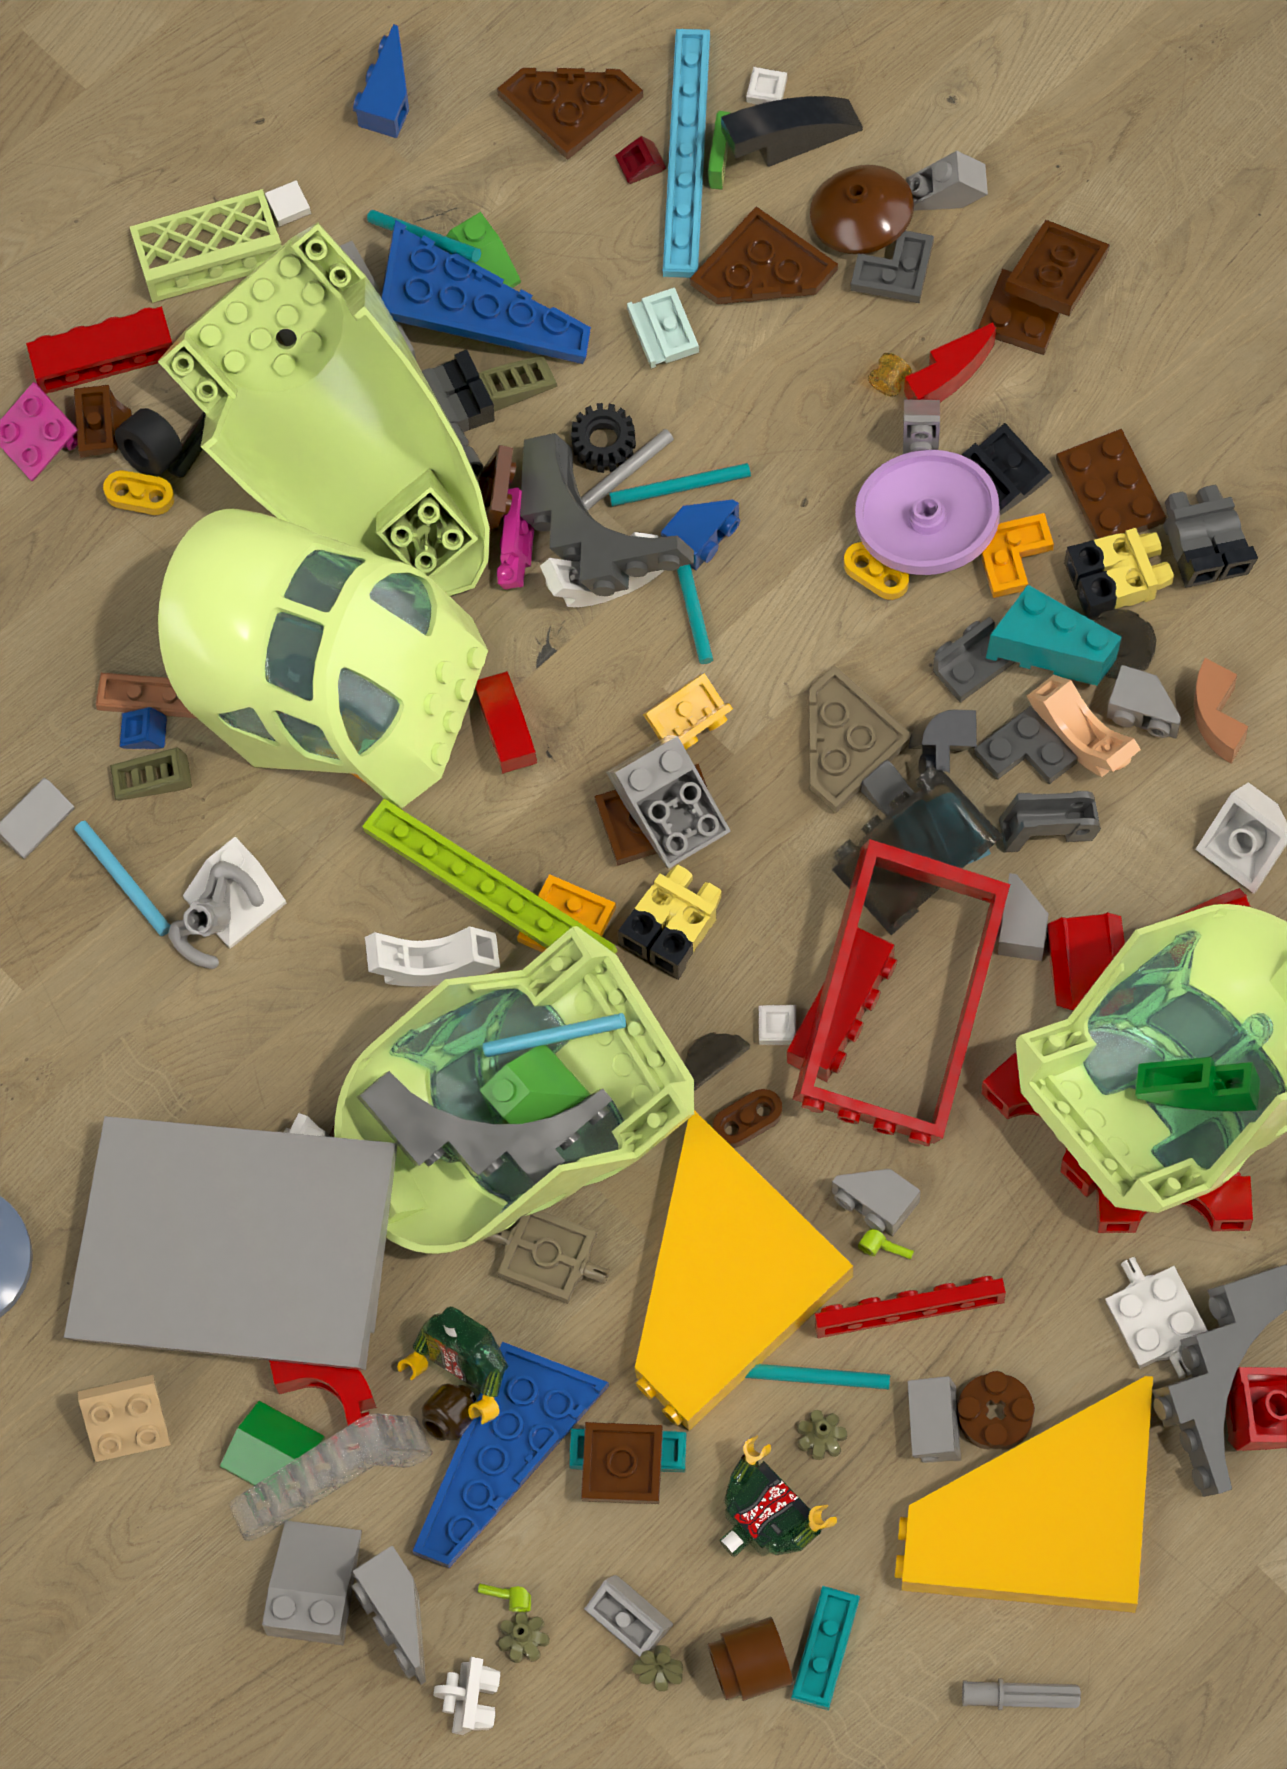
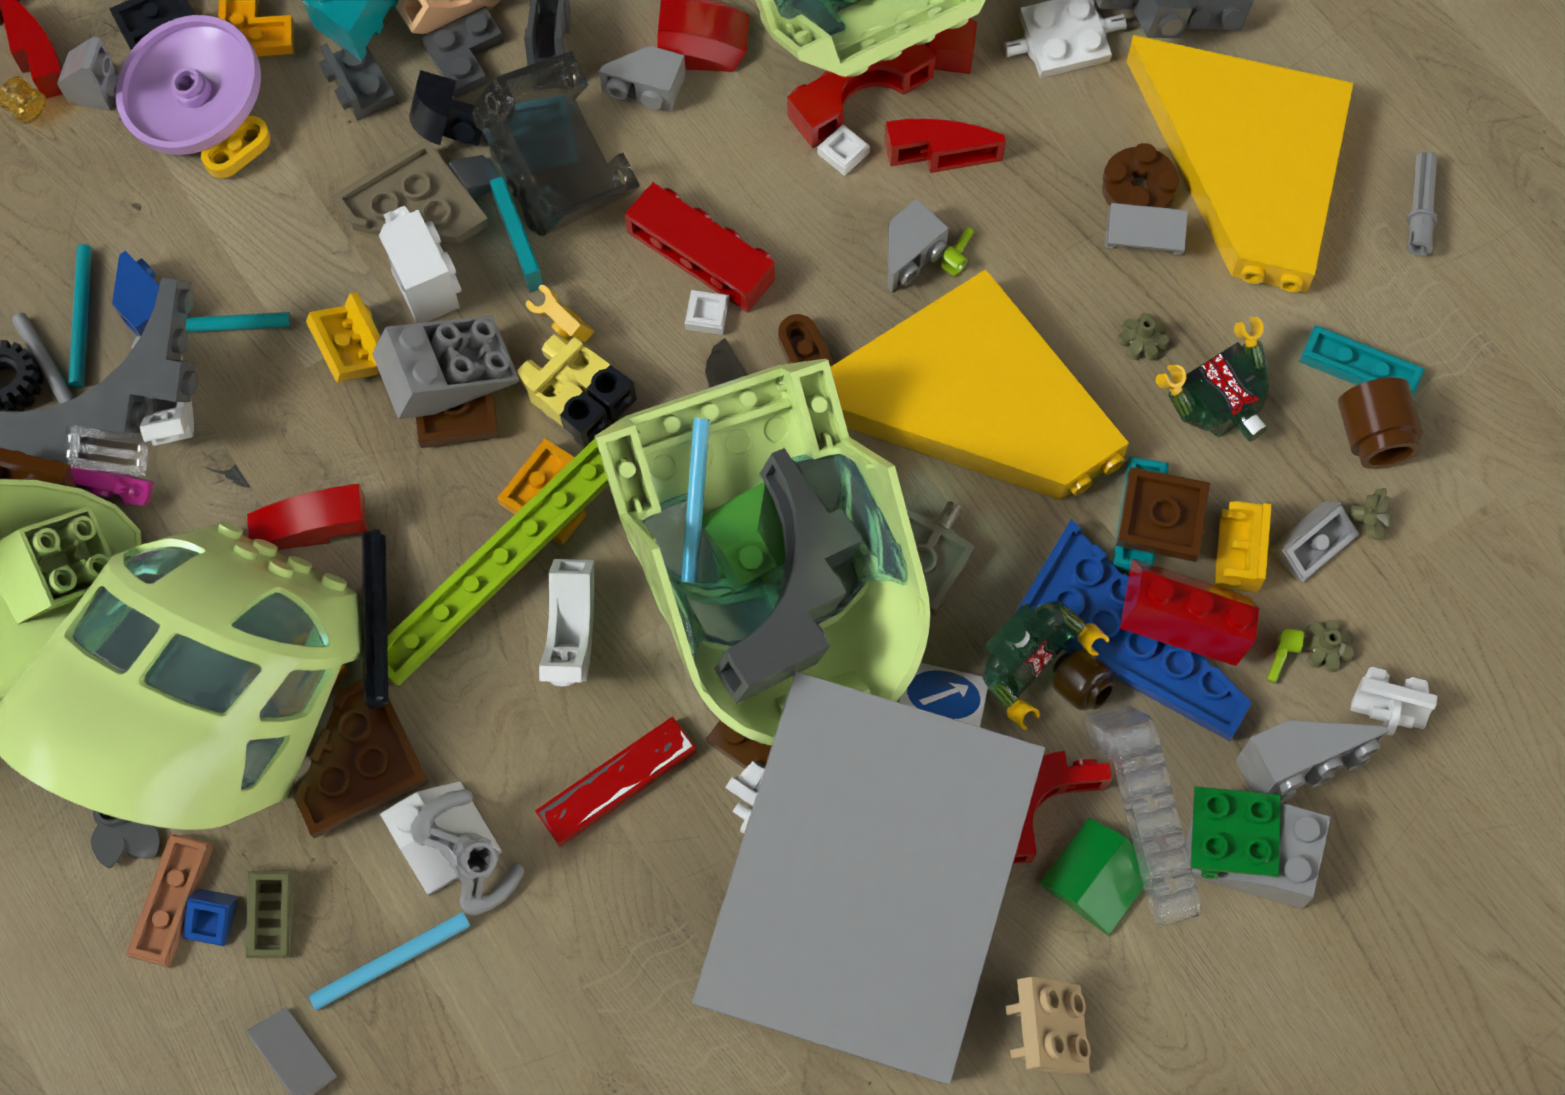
camera: 85 degrees left, 0 degrees up
teal bar [745,1364,890,1390] -> none
red door [792,839,1011,1146] -> none
red plate [815,1276,1006,1339] -> none
none -> clear tile [63,425,149,476]
none -> reddish brown plate [294,678,429,839]
none -> black axle [362,529,389,710]
none -> white hinge [379,206,462,323]
none -> teal tile [489,177,543,293]
none -> yellow plate [525,285,595,343]
none -> red tile [535,716,697,847]
none -> white tile [817,124,870,176]
none -> red slope [884,119,1006,173]
none -> blue piece [899,663,990,727]
none -> red slope [1120,559,1260,666]
none -> green hinge [1190,786,1281,879]
none -> yellow hinge [1214,501,1272,593]

